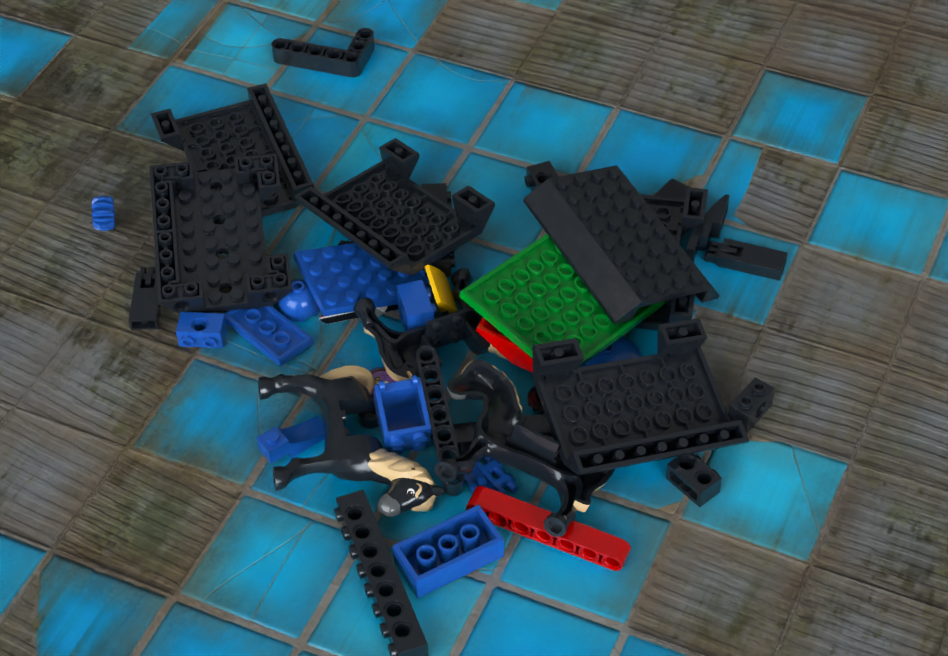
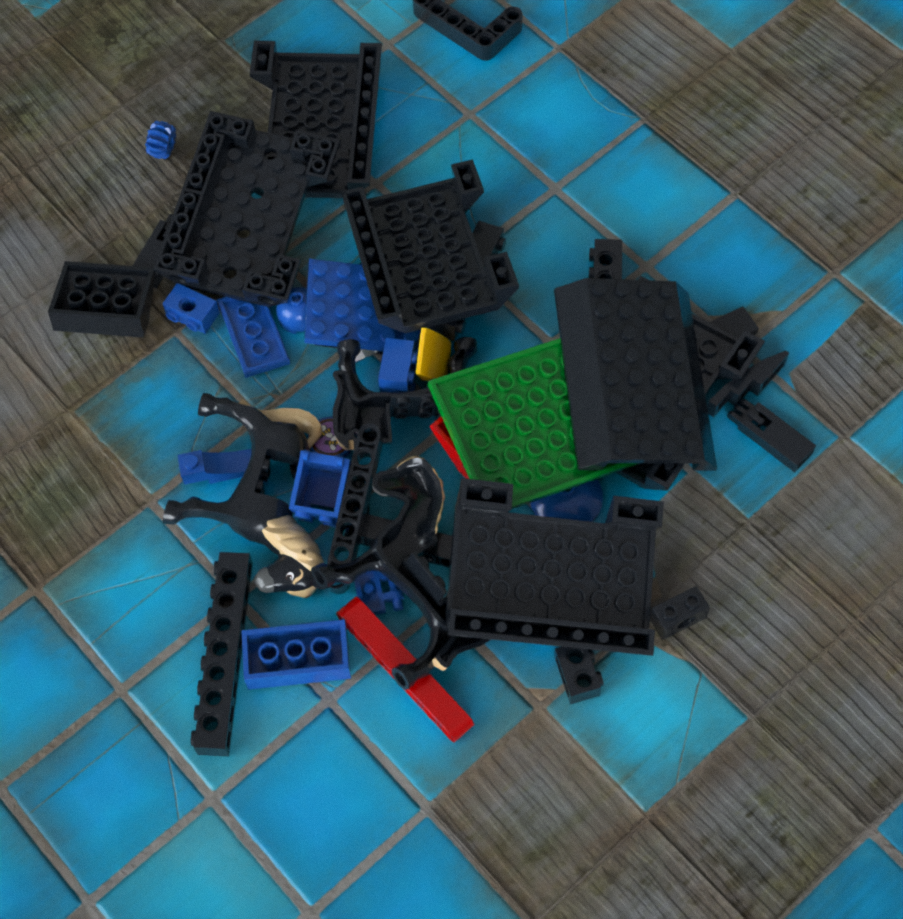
camera: 25 degrees right, 15 degrees up
none -> black slope [48,261,155,338]

